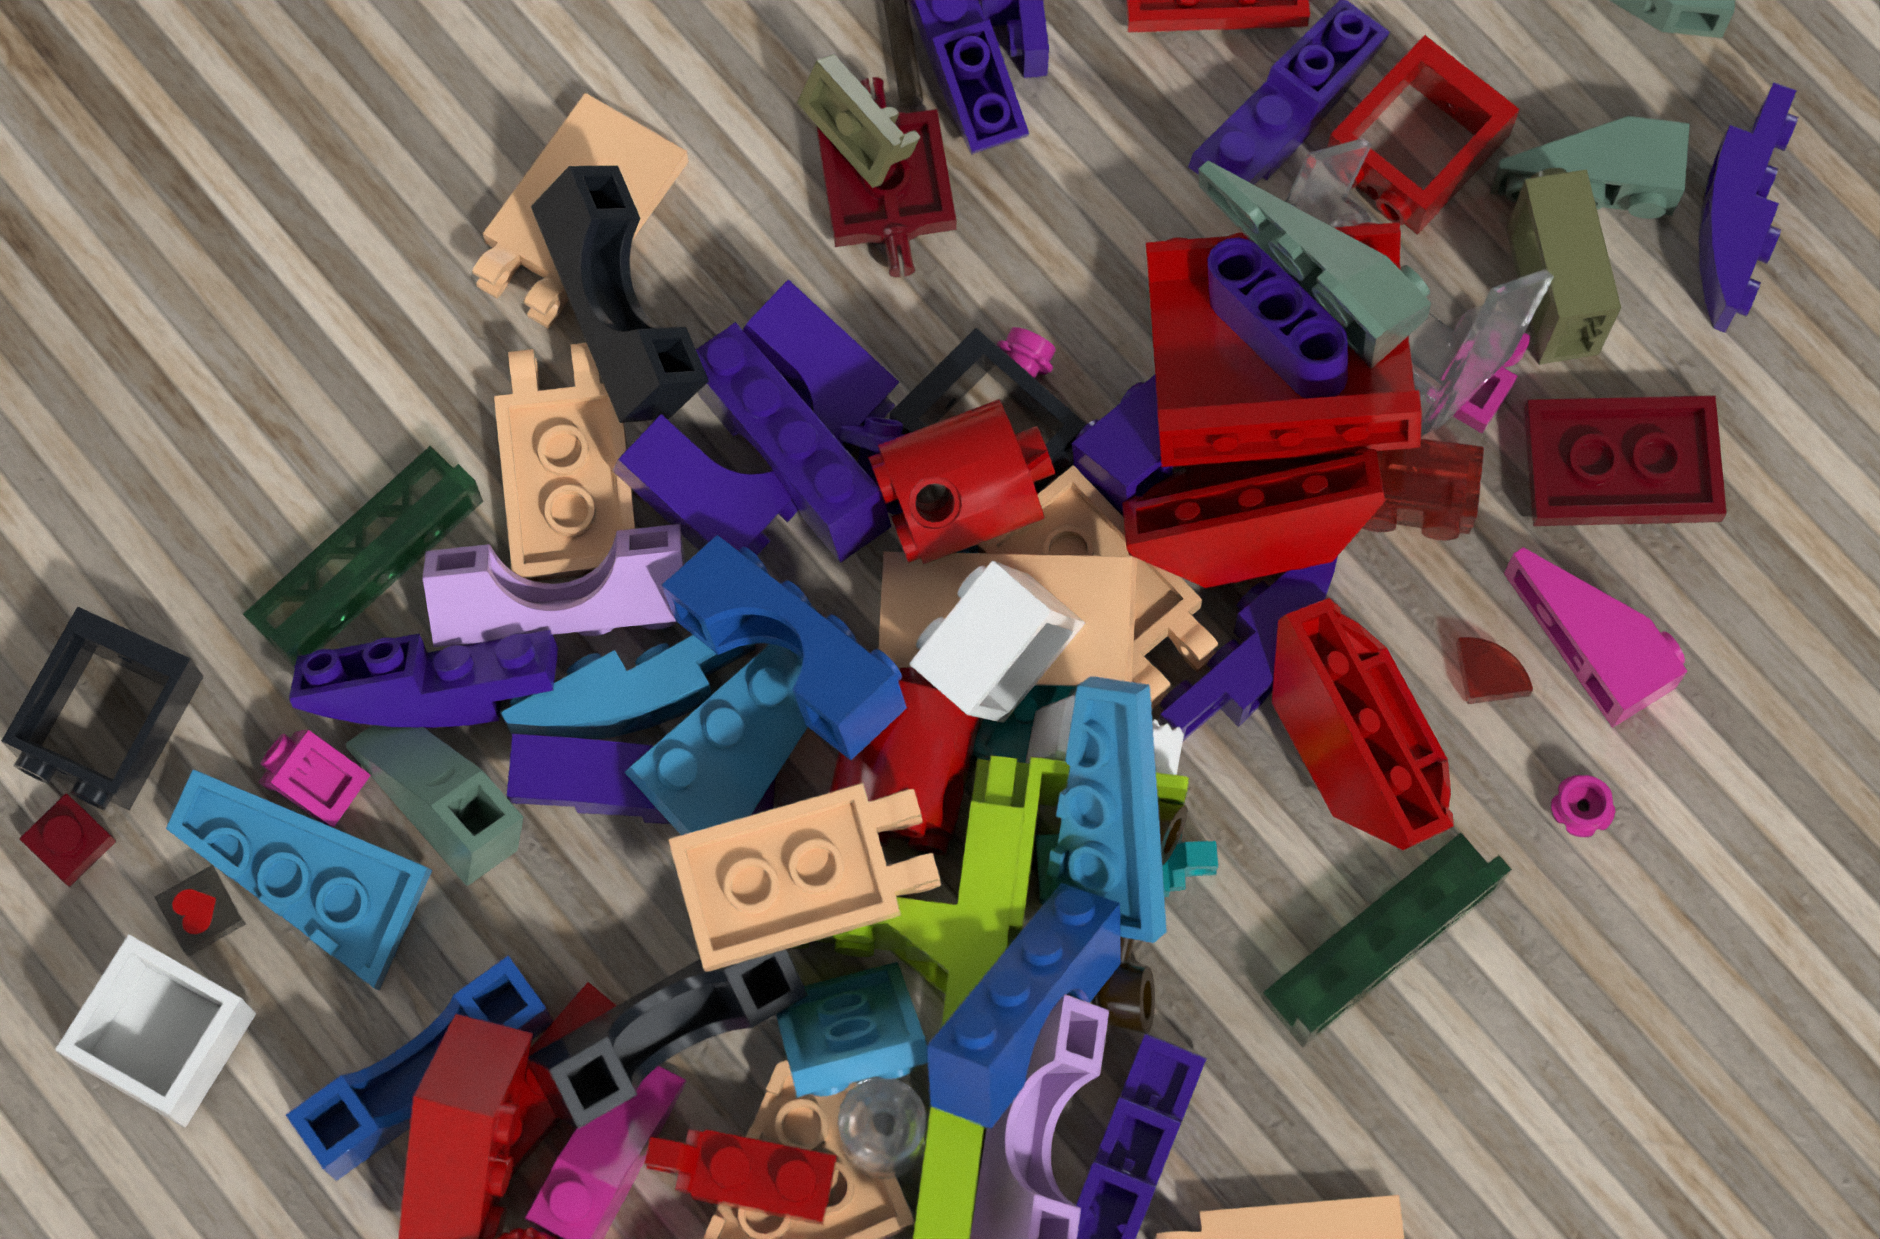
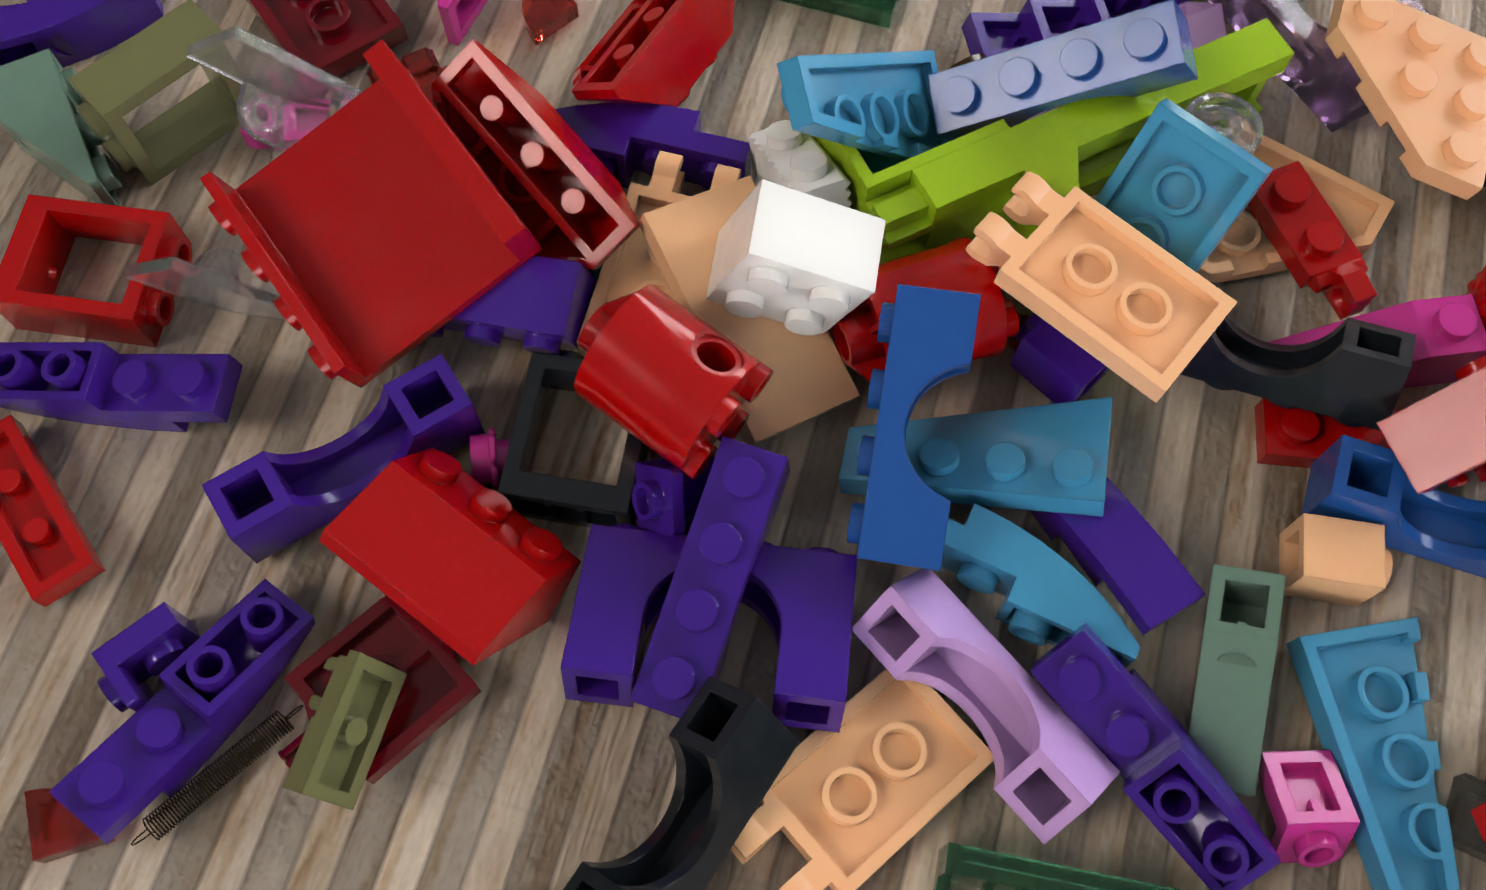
camera: 125 degrees left, 5 degrees down
sand green wedge [1198,161,1431,369] -> none
dark purple beam [1207,238,1348,399] -> none
none -> dark purple arch [202,354,485,564]
none -> red slope [319,447,581,666]
none -> light nougat brick [1279,513,1393,607]

